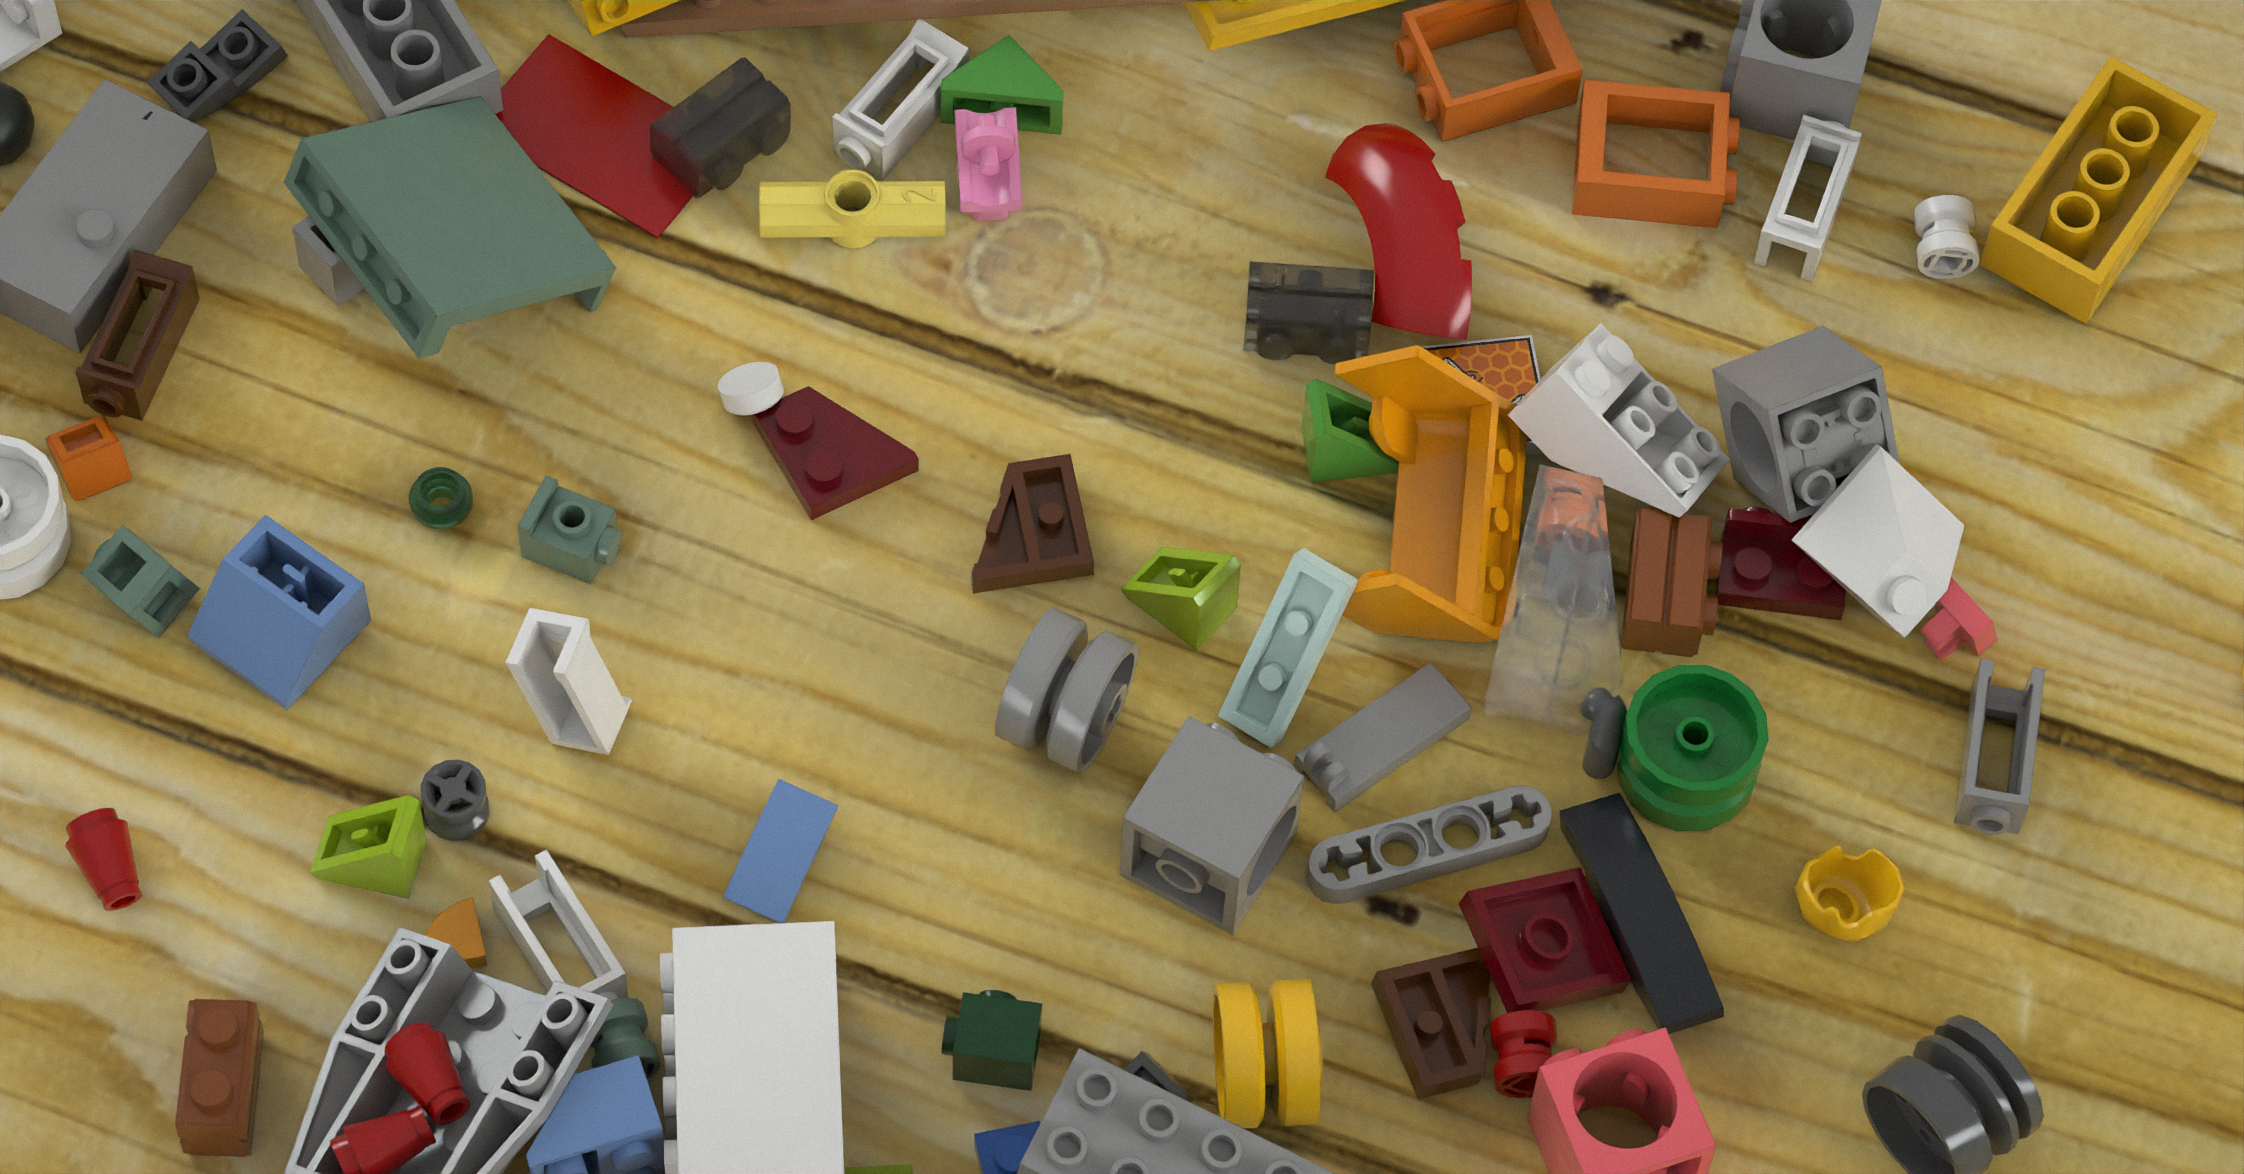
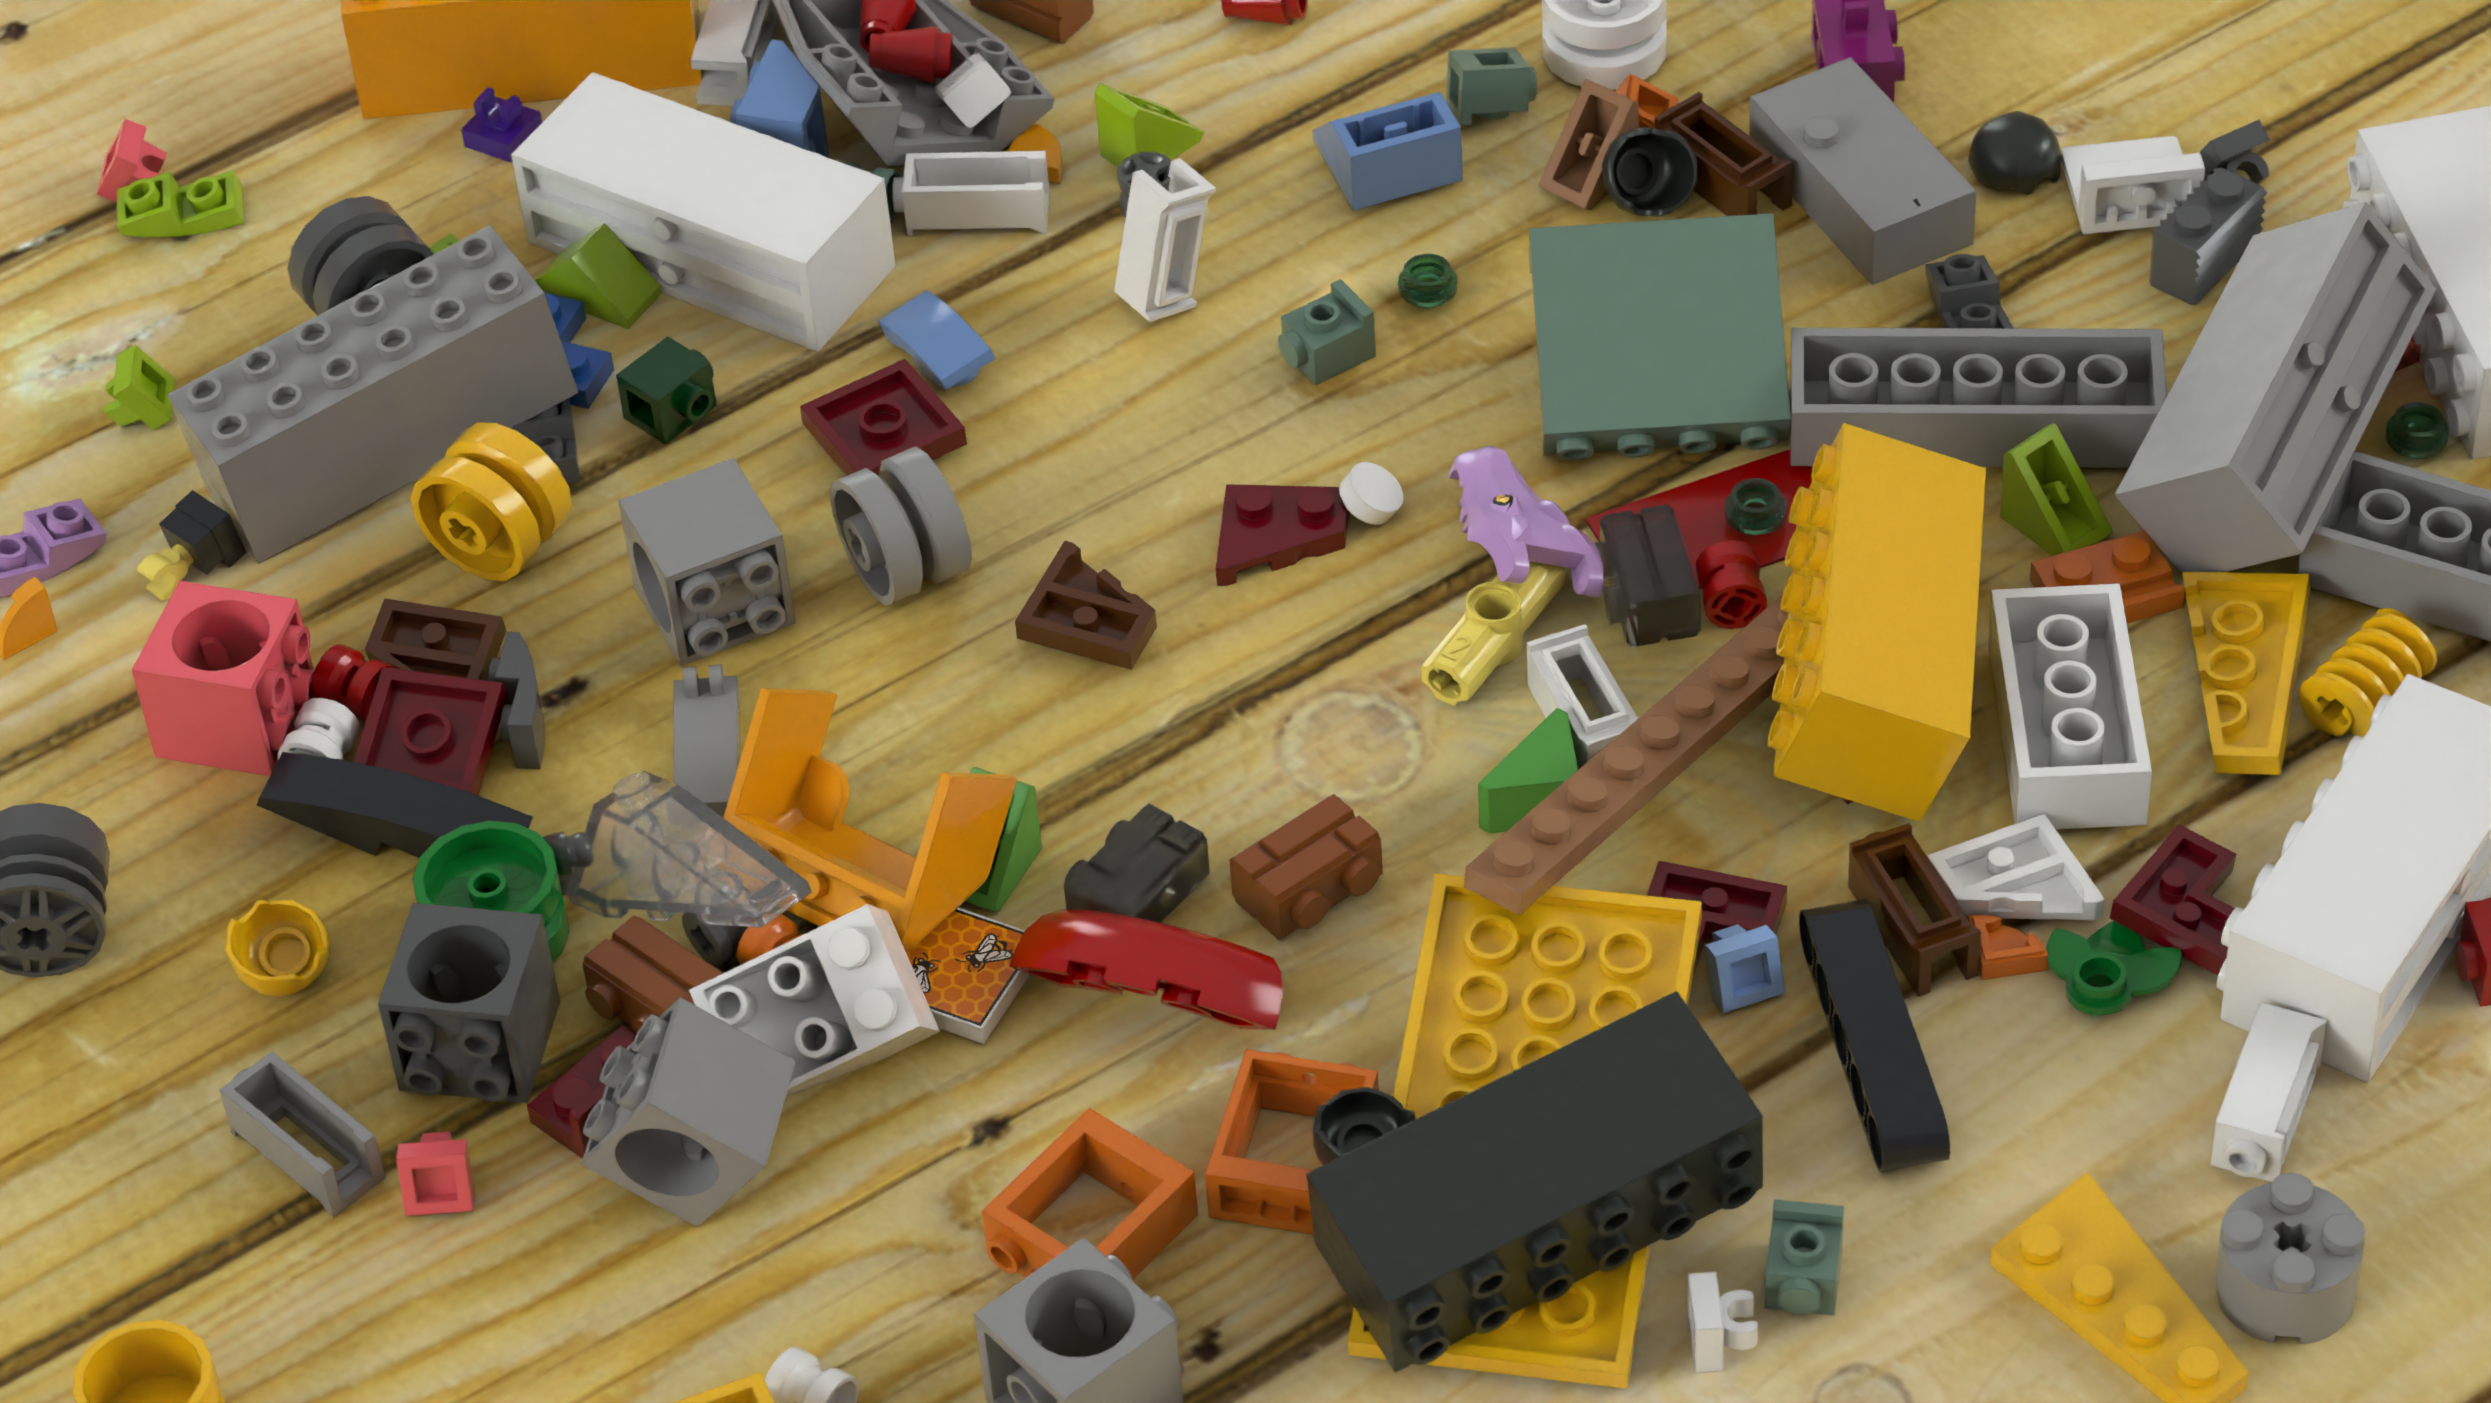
camera: 130 degrees right, 15 degrees down
bright pink hips [955,107,1022,221] -> none
lime slope [1120,547,1241,650] -> none
light aqua plate [1218,548,1359,748] -> none
light grey beam [1307,785,1552,904] -> none
white window [1753,115,1862,282] -> none
white slope [1792,444,1965,638] -> none
none -> white wheel [277,698,360,760]
none -> dark grey brick [378,903,560,1103]
none -> dark grey slope [488,632,545,769]
none -> dark red plate [800,359,967,476]
none -> white slope [935,53,1011,128]
none -> dark orange brick [1229,794,1383,940]
none -> lavender animal [1448,446,1603,597]
none -> medium nougat slope [1538,79,1638,210]
none -> pearl dark grey hair [1602,127,1698,217]
none -> red wheel [1696,540,1767,629]
none -> clear green plate [1724,478,1787,535]

